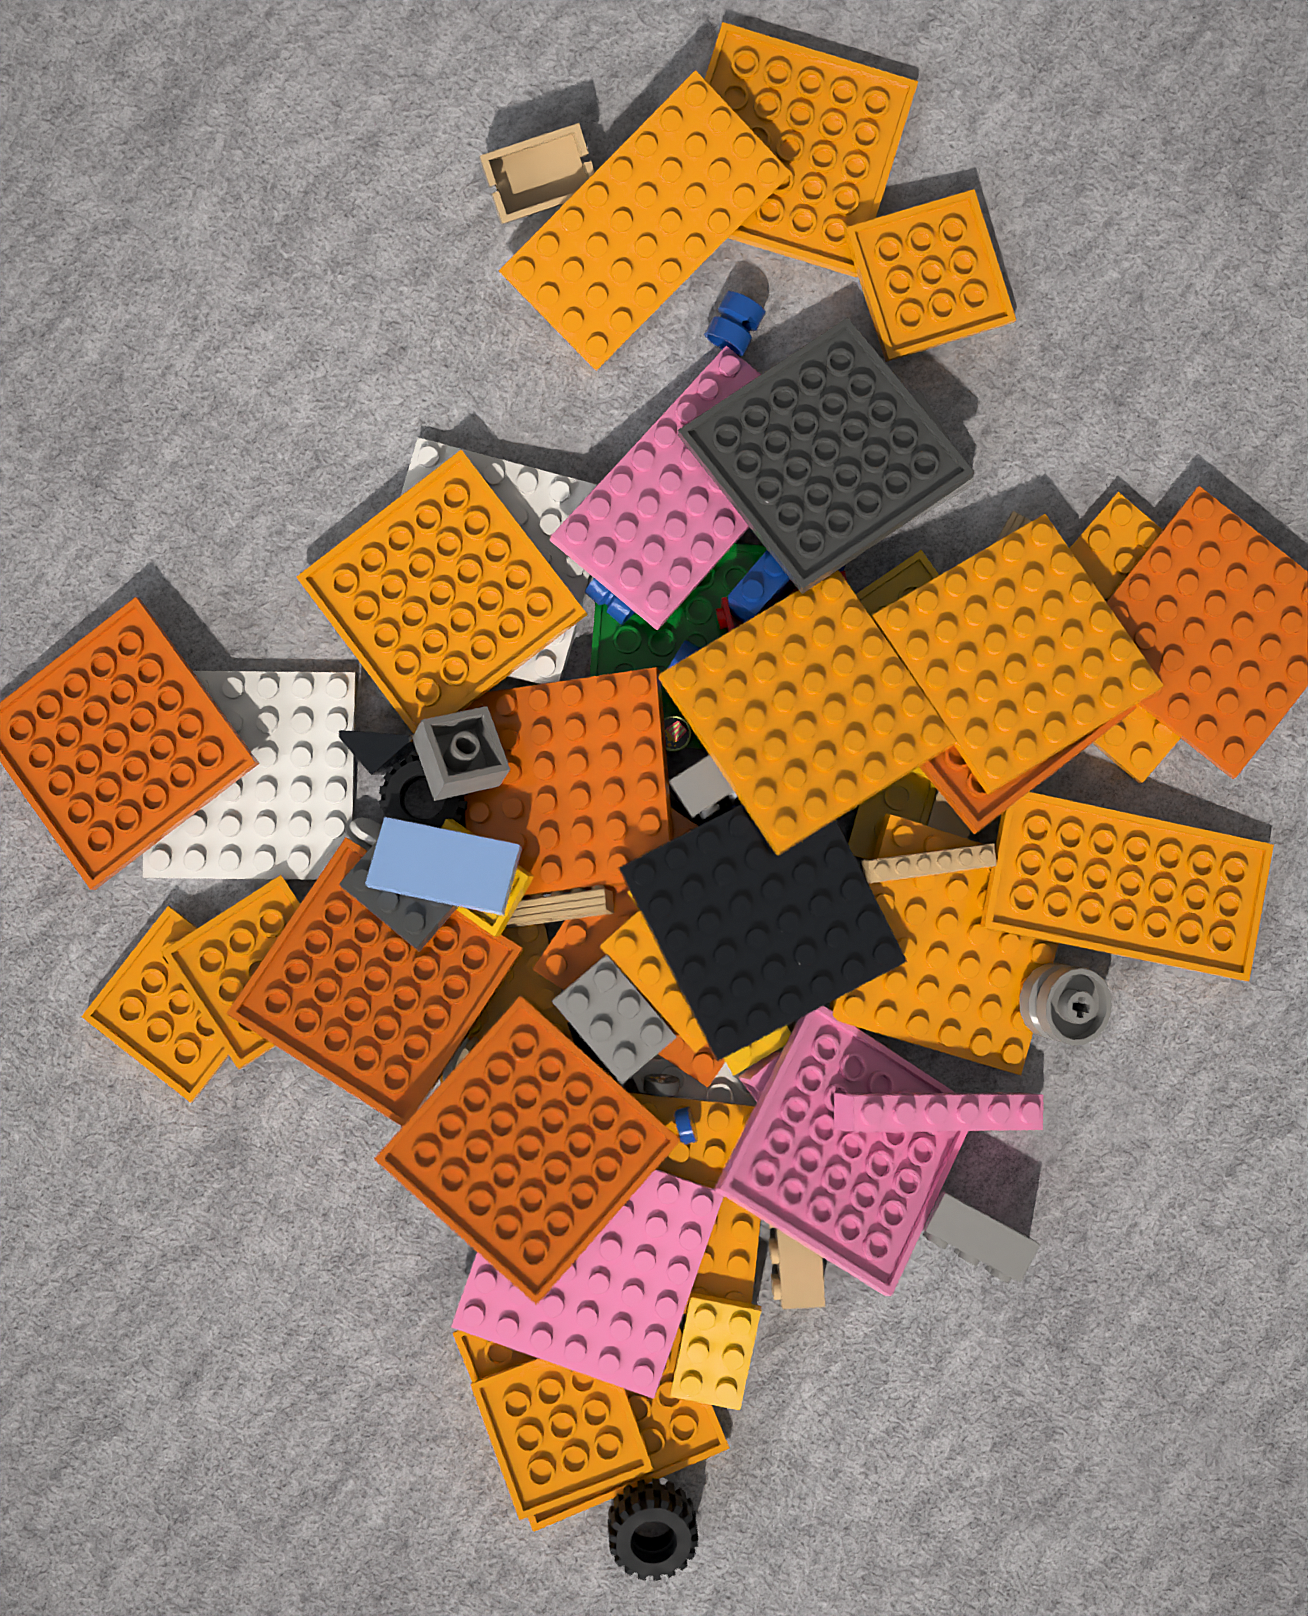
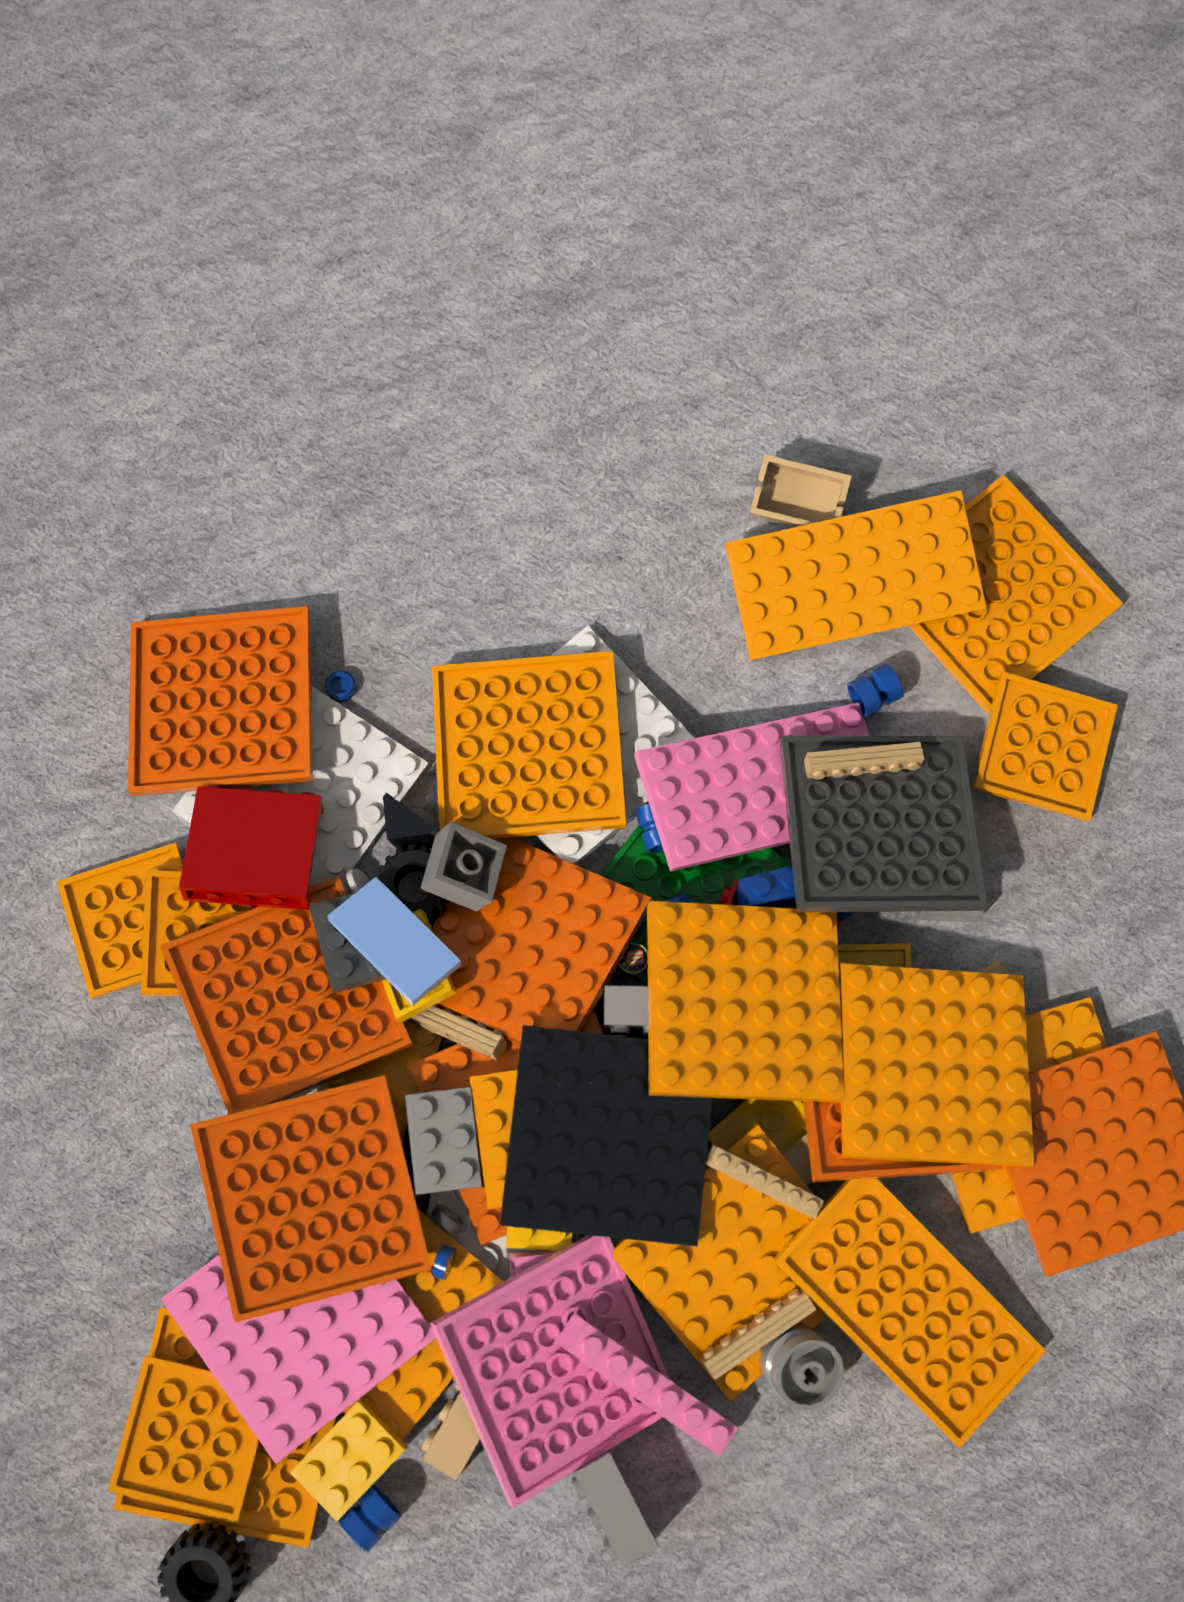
camera: 30 degrees right, 10 degrees down
none -> red panel [179,785,324,910]
none -> blue tile [325,670,356,702]
none -> blue wheel [338,1485,402,1552]
none -> tan piece [700,1288,816,1380]
none -> tan piece [804,742,924,780]

